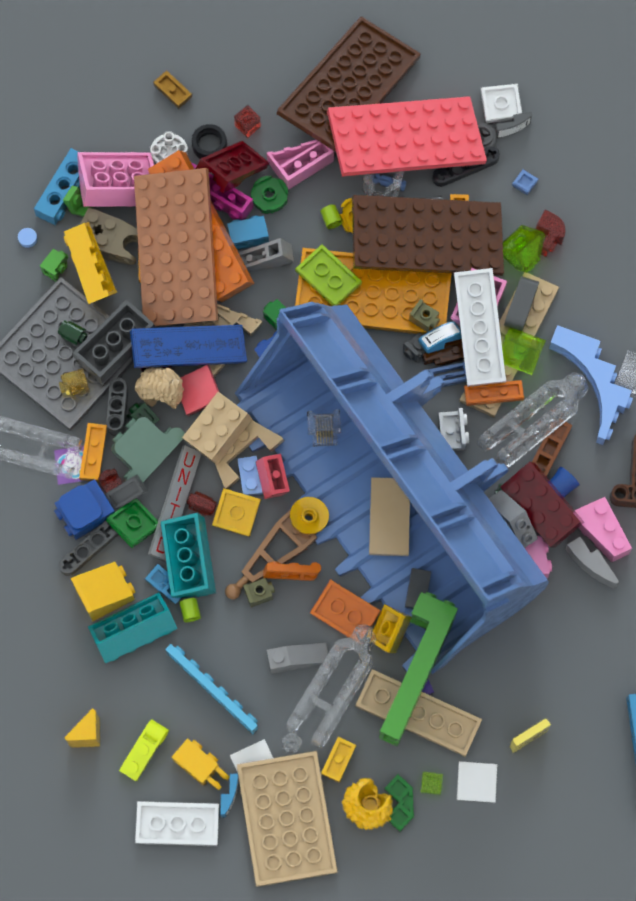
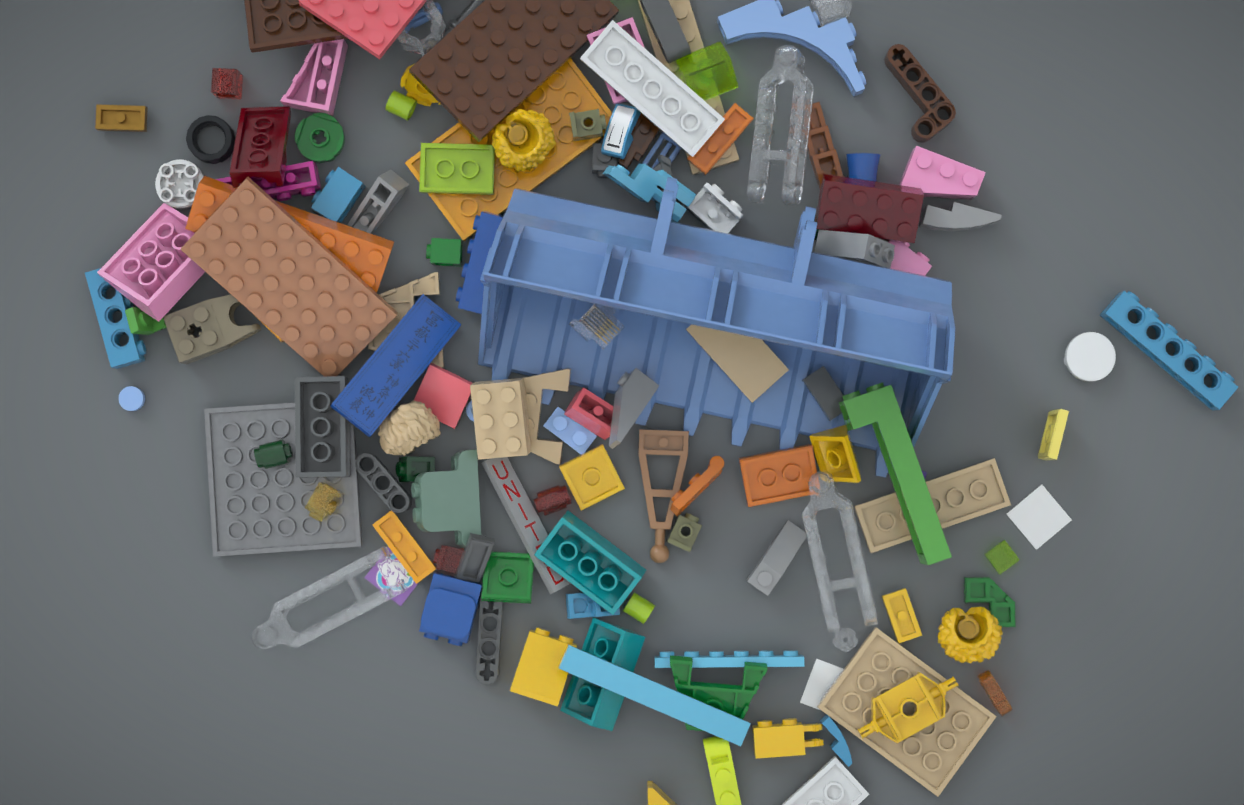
camera: 40 degrees left, 15 degrees up
bright green brick [40,248,69,282] -> none
yellow wedge [64,222,117,304] -> none
yellow dish [290,497,329,534] -> none
none -> yellow hair [491,109,556,172]
none -> medium azure tile [558,644,751,746]
none -> medium azure plate [603,155,696,222]
none -> light grey slope [609,368,659,449]
none -> green wing [670,655,768,731]
none -> yellow plate [857,672,959,743]
none -> clear orange beam [977,670,1012,716]
none -> white tile [1064,332,1116,382]

